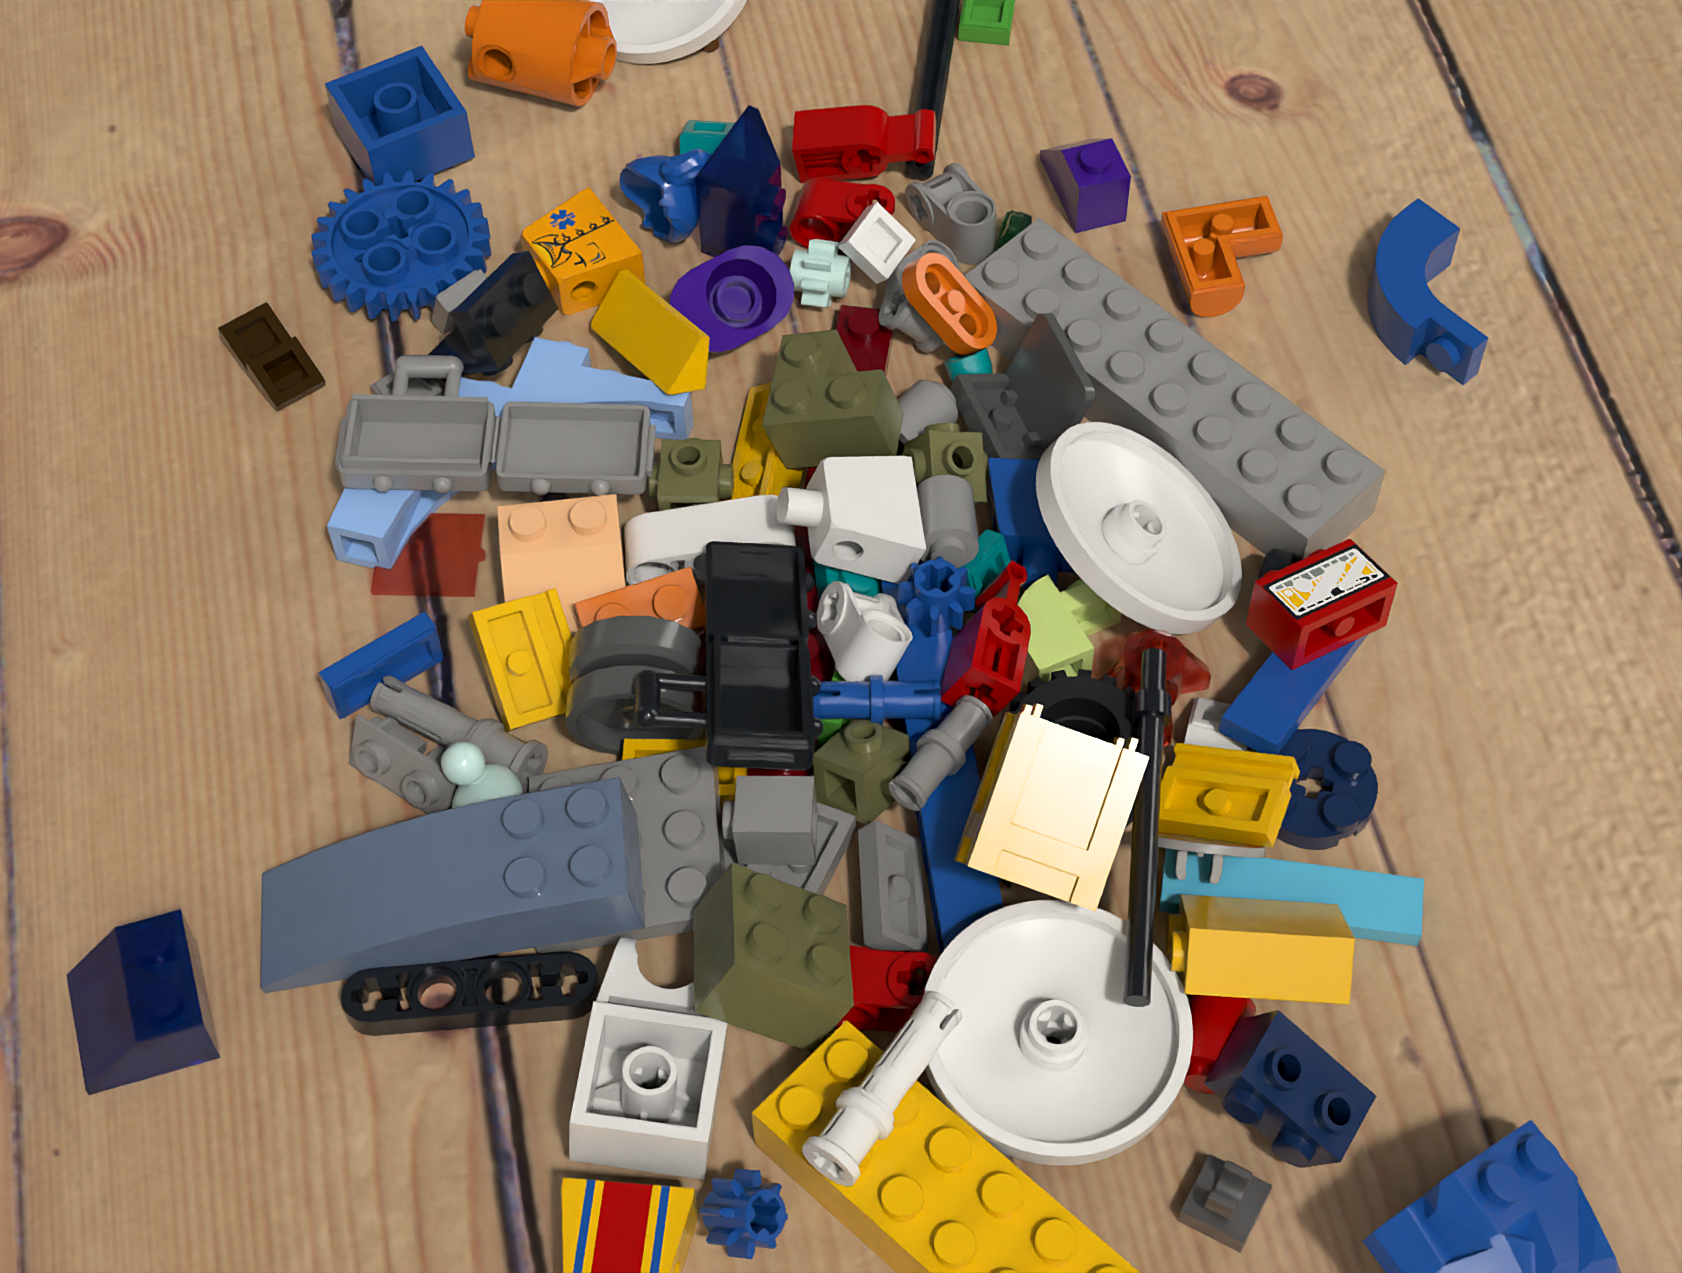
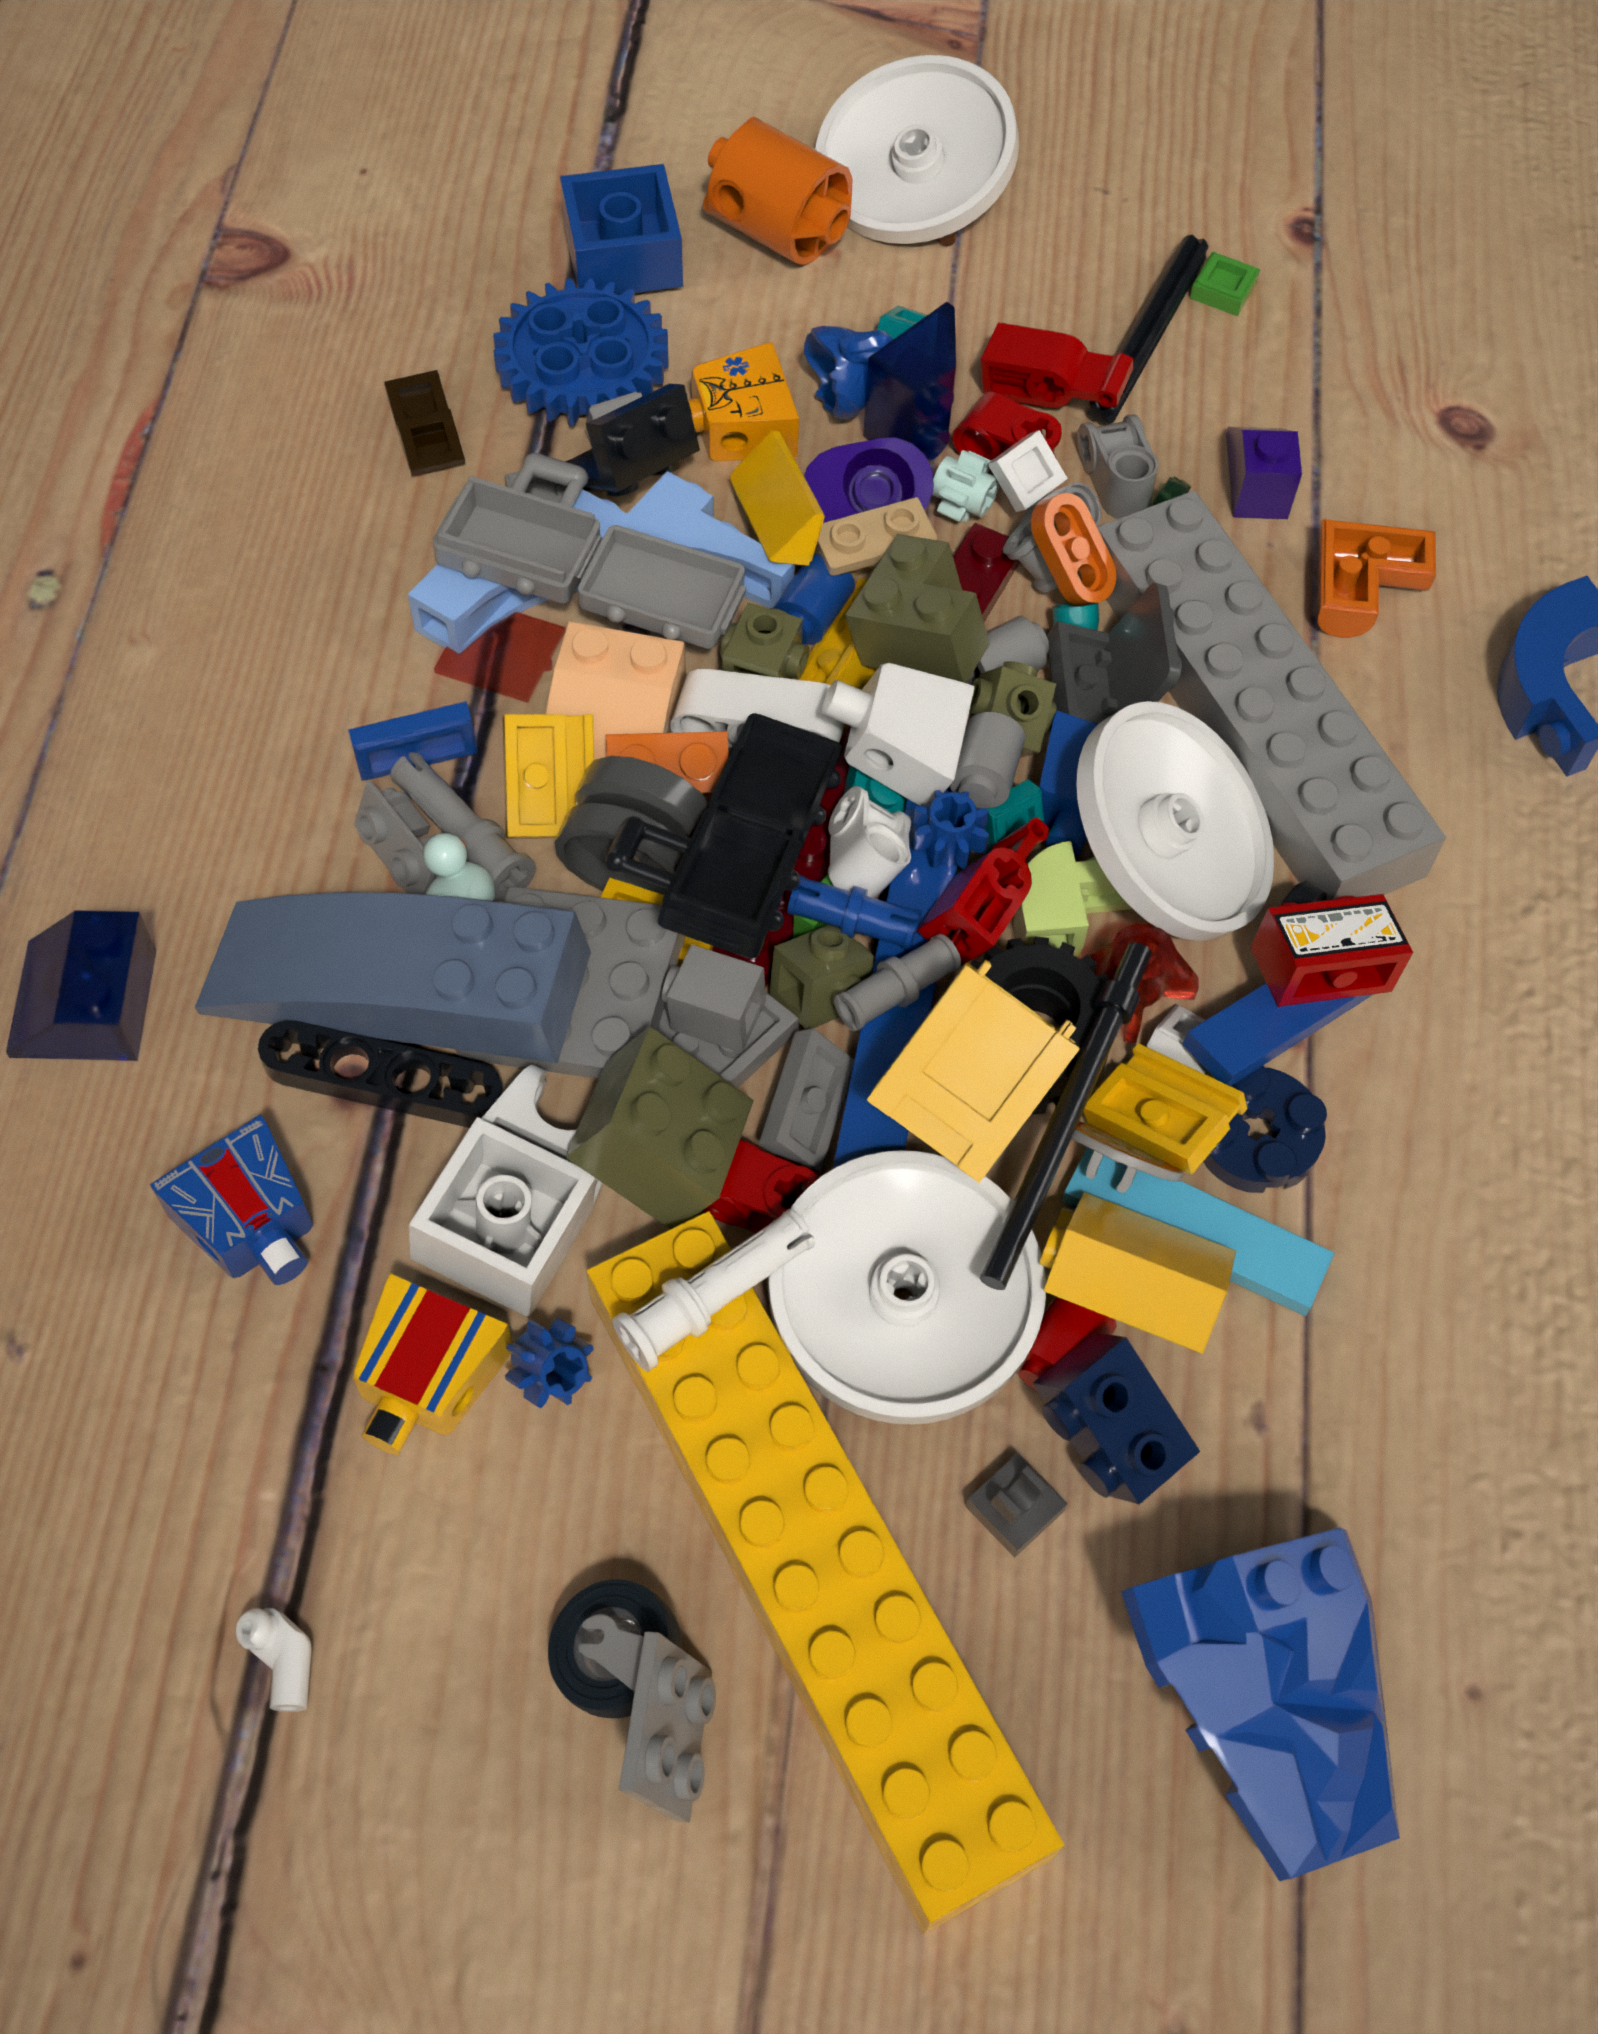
camera: 15 degrees right, 5 degrees up
none -> blue torso [150,1114,313,1285]
none -> blue brick [774,554,855,645]
none -> tan bracket [814,497,937,578]

